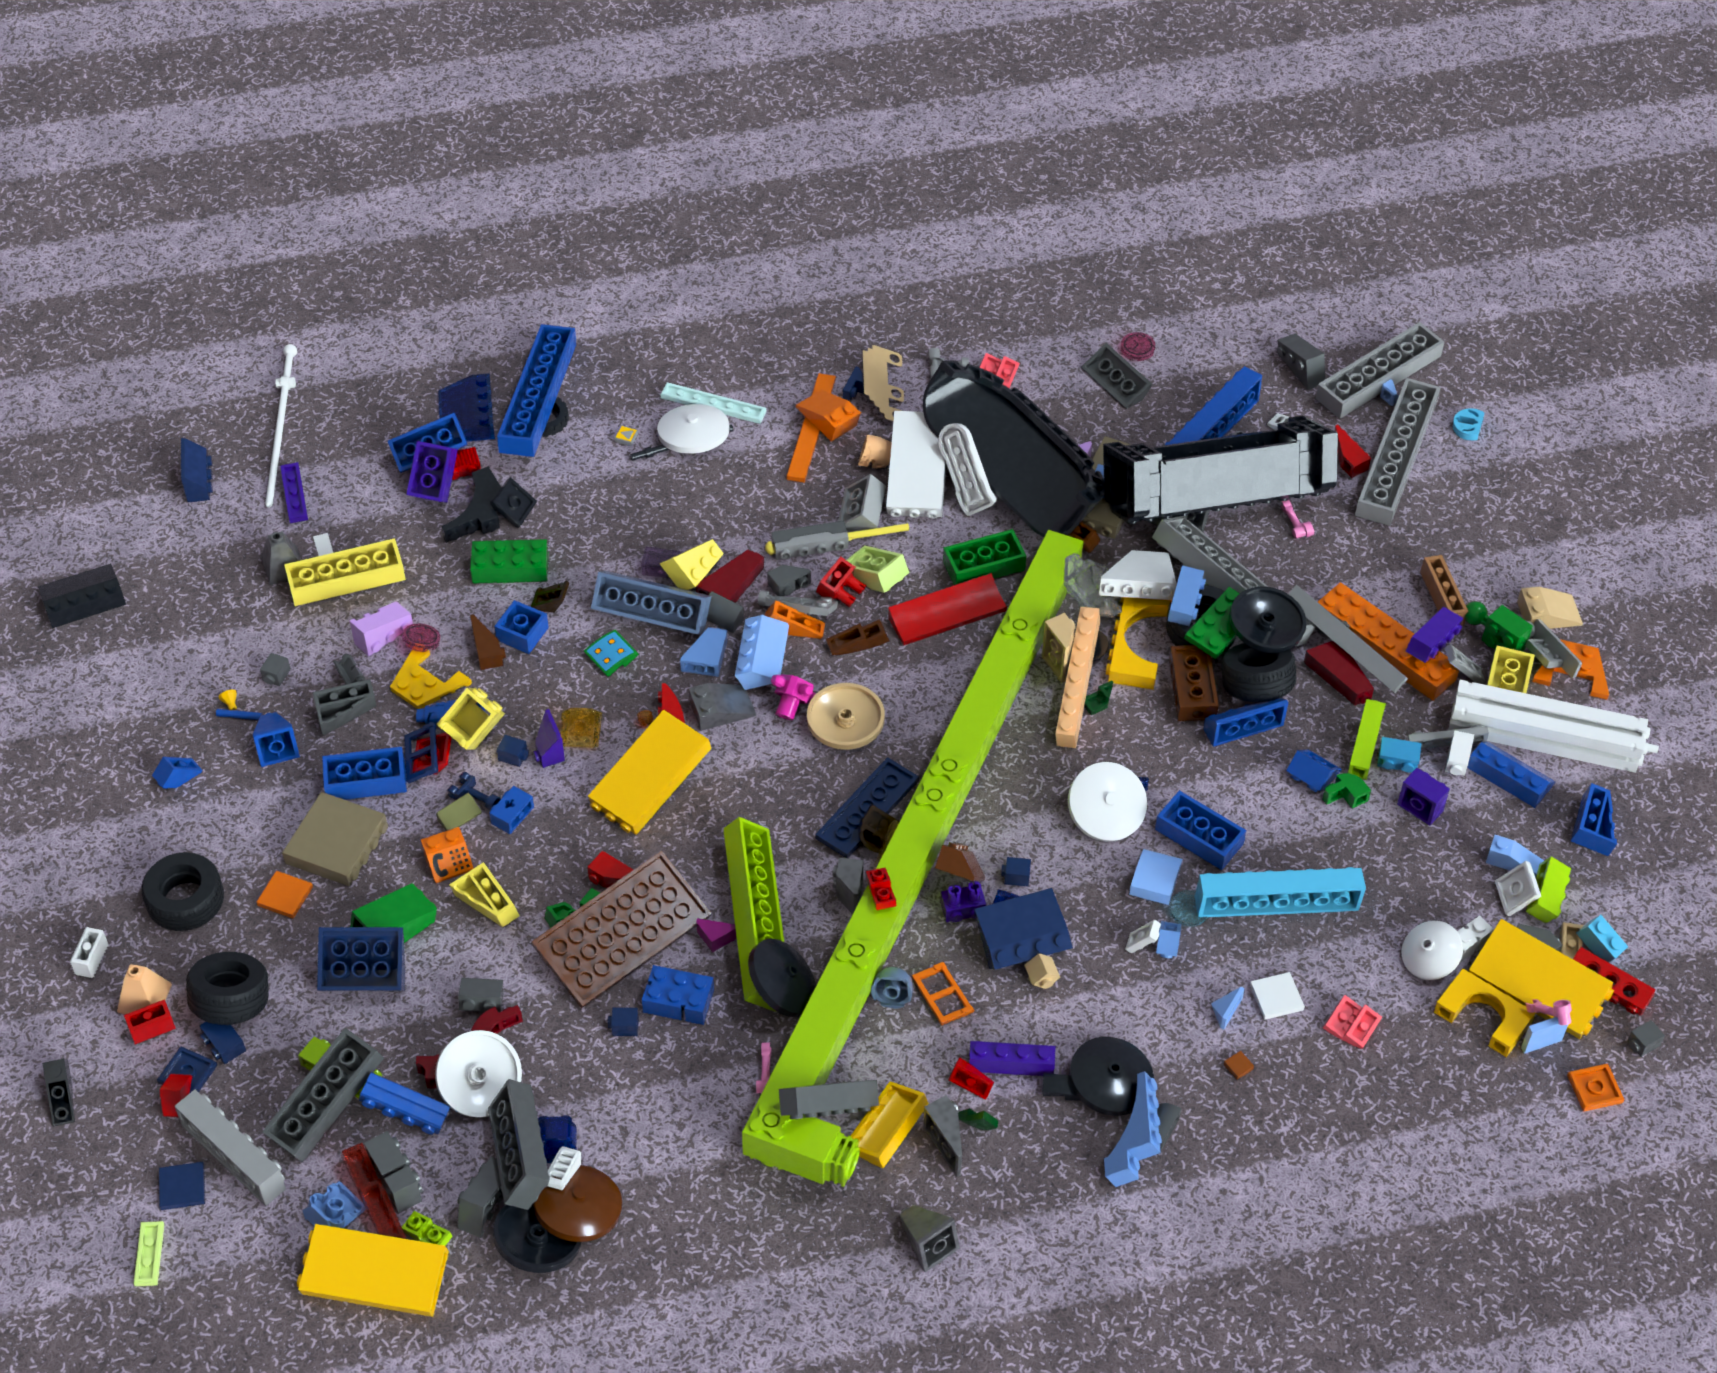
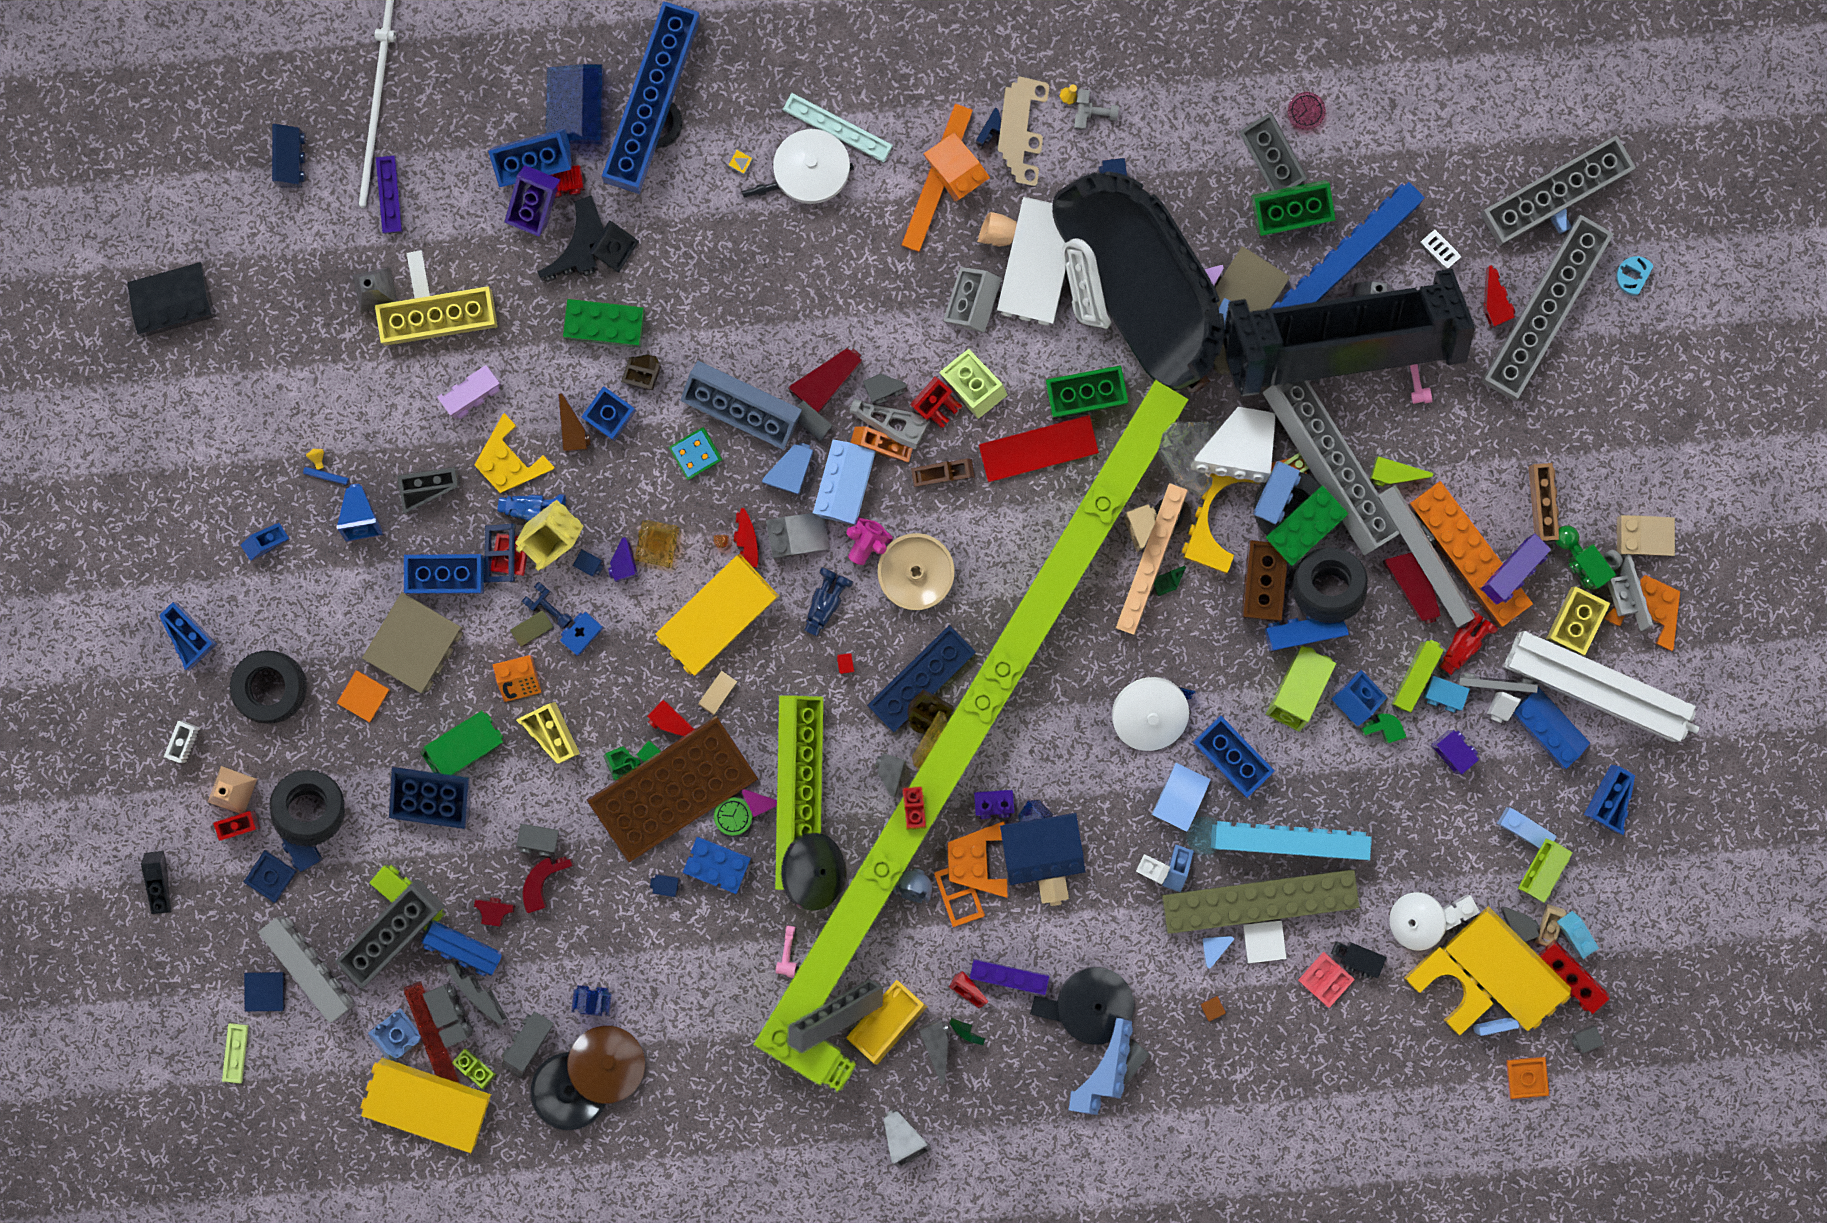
camera: 10 degrees right, 35 degrees up
red slope [159,1074,192,1118] -> none
dark grey brick [260,653,291,686] -> none
dark grey hinge [333,654,365,685] -> none
clear pink tile [402,623,441,652] -> none
white dish [435,1031,522,1117] -> none
dark grey brick [488,1079,550,1210] -> none
white slope [547,1146,581,1190] -> none
clear purple brick [641,546,682,579] -> none
light yellow wedge [659,539,724,590] -> none
piece [765,520,909,560] -> none
reddish brown slope [935,842,985,881] -> none
coral slope [979,353,1020,388] -> none
dark blue brick [1001,857,1031,887] -> none
black dish [1229,586,1307,653] -> none
dark grey wedge [1277,333,1325,390] -> none
light grey tile [1445,644,1485,684] -> none
white tile [1495,861,1541,916] -> none
bright pink brick [1526,999,1572,1025] -> none
none -> blue wedge [159,602,217,671]
none -> dark grey slope [446,961,508,1025]
none -> tan slope [698,671,737,716]
none -> bright green tile [714,797,752,836]
none -> dark blue piece [804,567,853,637]
none -> red slope [837,653,854,674]
none -> orange wing [947,821,1008,898]
none -> yellow rock [1060,85,1077,105]
none -> olive brick [1161,869,1360,934]
none -> green brick [1251,180,1336,236]
none -> lime slope [1265,646,1336,732]
none -> black brick [1330,941,1387,980]
none -> lime slope [1369,456,1433,487]
none -> red piece [1439,609,1498,676]

